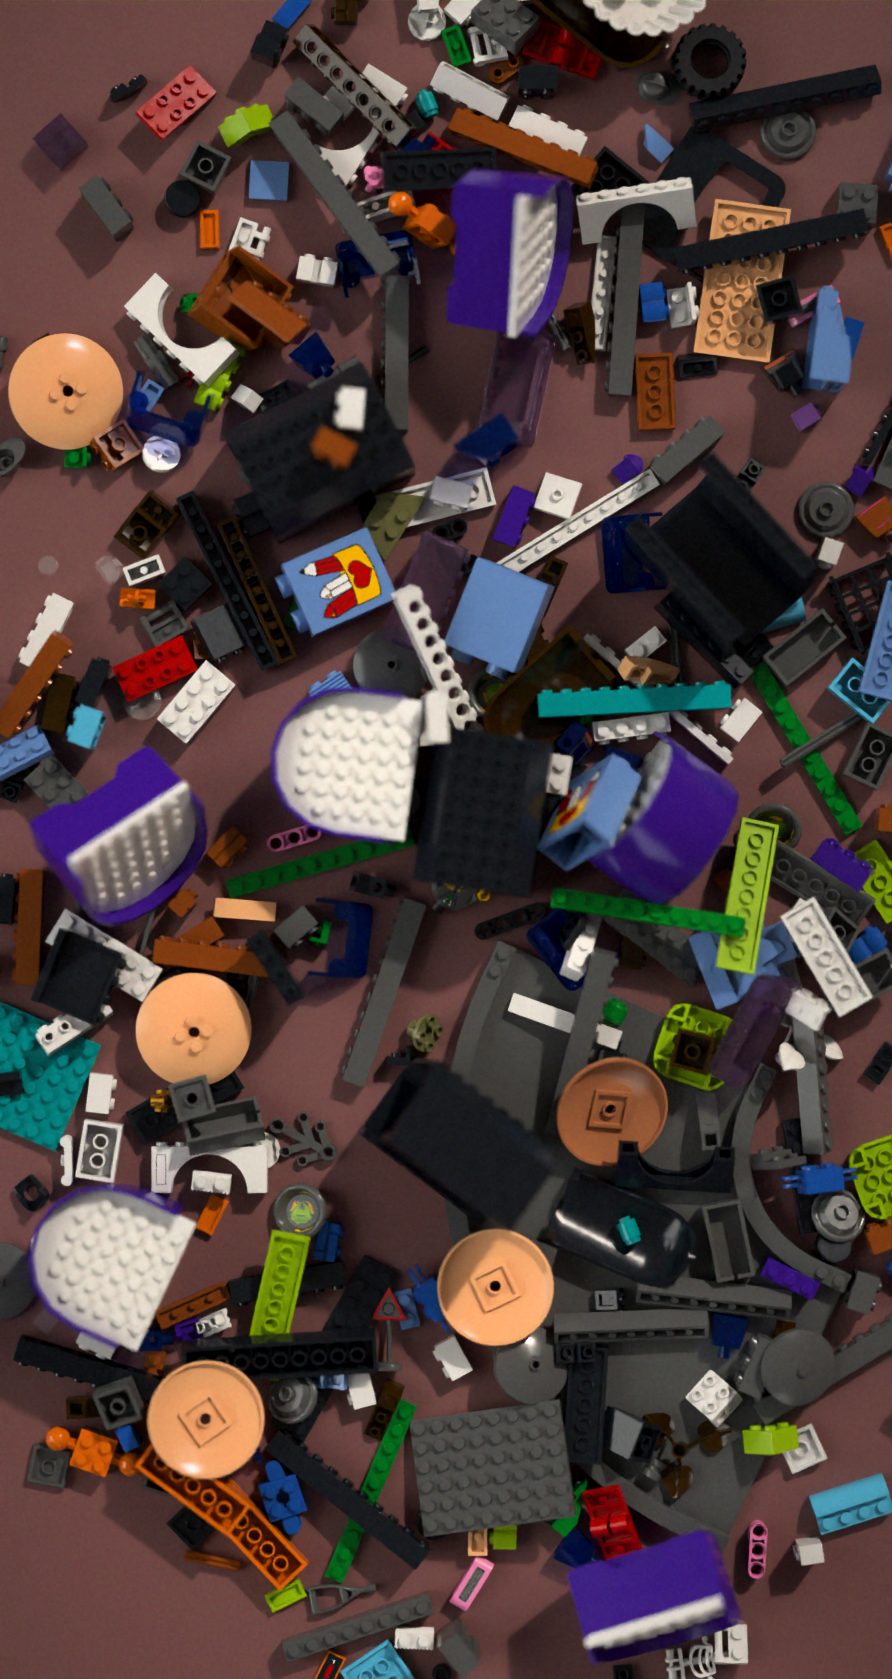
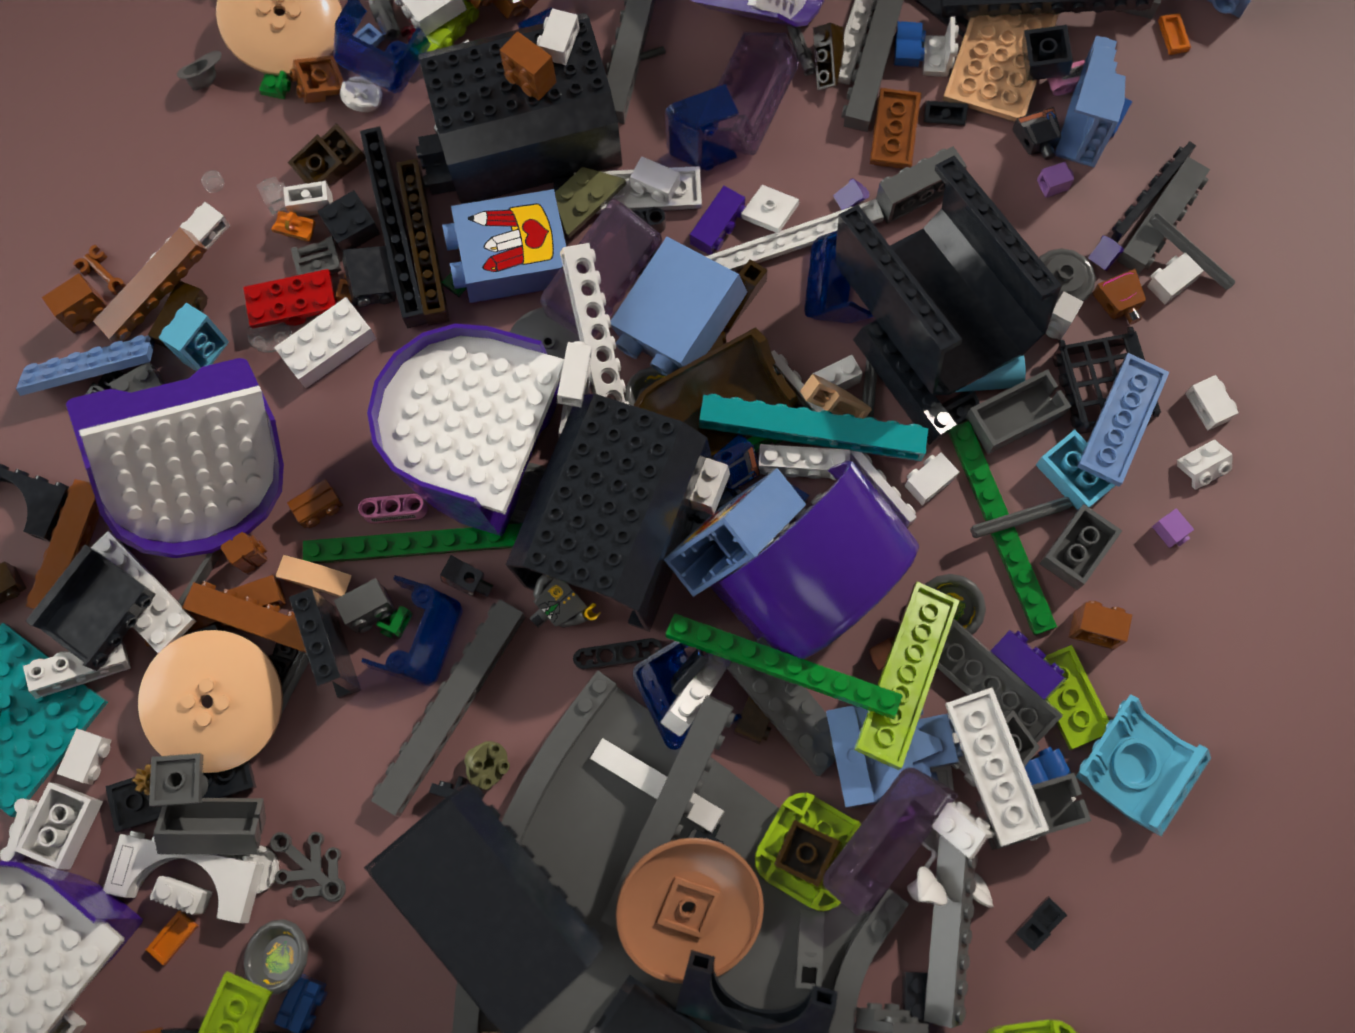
camera: 10 degrees right, 15 degrees down
black brick [75,656,112,710] -> none
green head [601,998,628,1027] -> none

